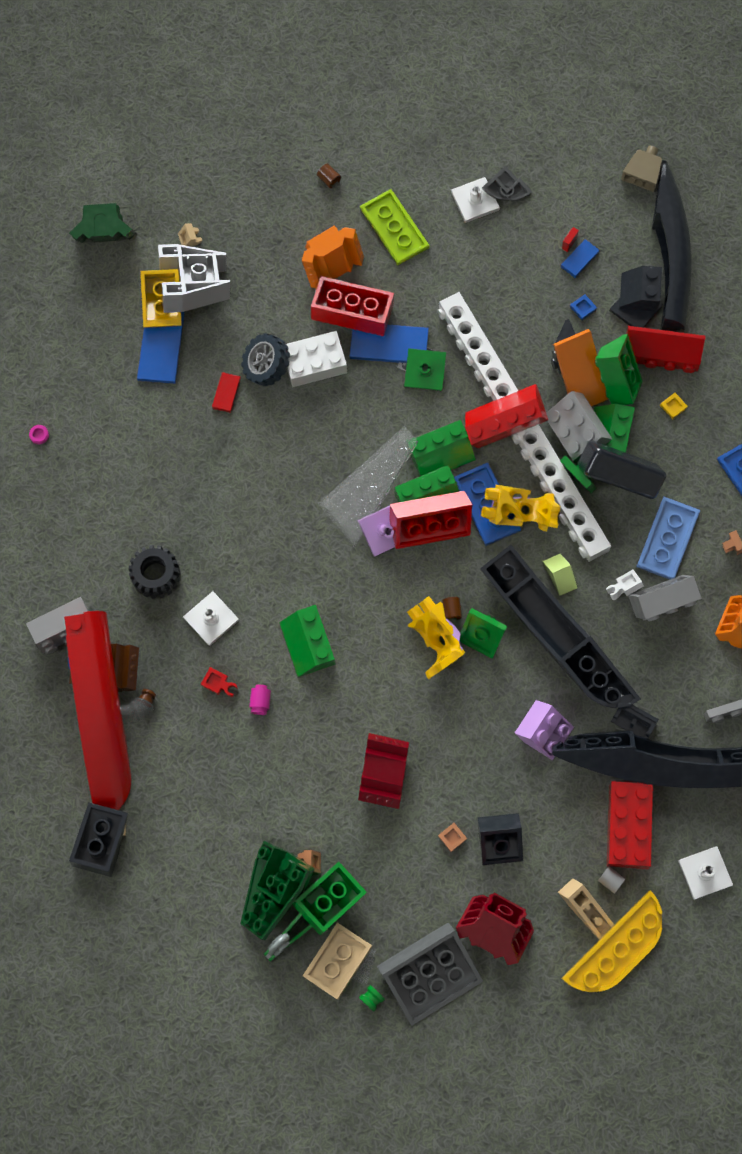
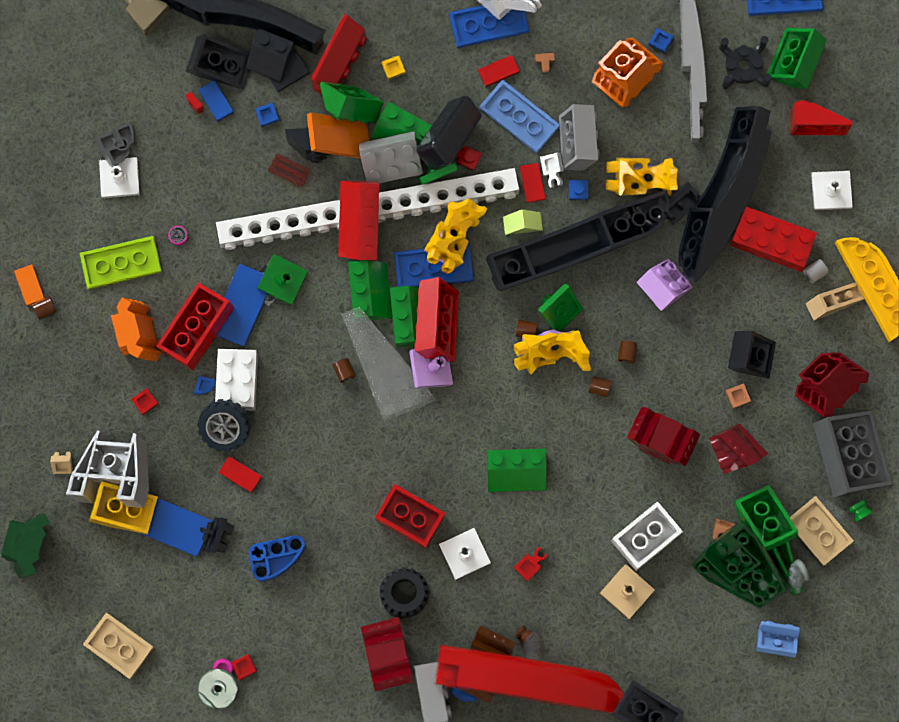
camera: 75 degrees left, 5 degrees up
dark pink brick [249,685,271,715] -> none
none -> orange tile [14,264,44,307]
none -> tan plate [83,613,154,679]
none -> red tile [131,388,158,415]
none -> tile [168,226,188,245]
none -> black slope [186,34,250,89]
none -> blue tile [194,375,216,395]
none -> plate [198,668,238,708]
none -> black hips [199,517,234,553]
none -> red tile [231,654,257,680]
none -> blue beam [249,535,306,582]
none -> clear red tile [268,154,310,187]
none -> reddish brown beam [333,358,356,383]
none -> dark red slope [361,617,413,692]
none -> red brick [375,484,445,549]
none -> red plate [456,146,482,171]
none -> red tile [478,55,520,87]
none -> red tile [519,163,545,203]
none -> blue plate [569,180,588,200]
none -> reddish brown beam [589,376,611,397]
none -> tan tile [600,564,655,619]
none -> yellow hips [606,158,678,196]
none -> white brick [611,502,683,571]
none -> reddish brown beam [618,341,637,364]
none -> dark red slope [709,424,768,474]
none -> medium blue bracket [756,621,800,658]

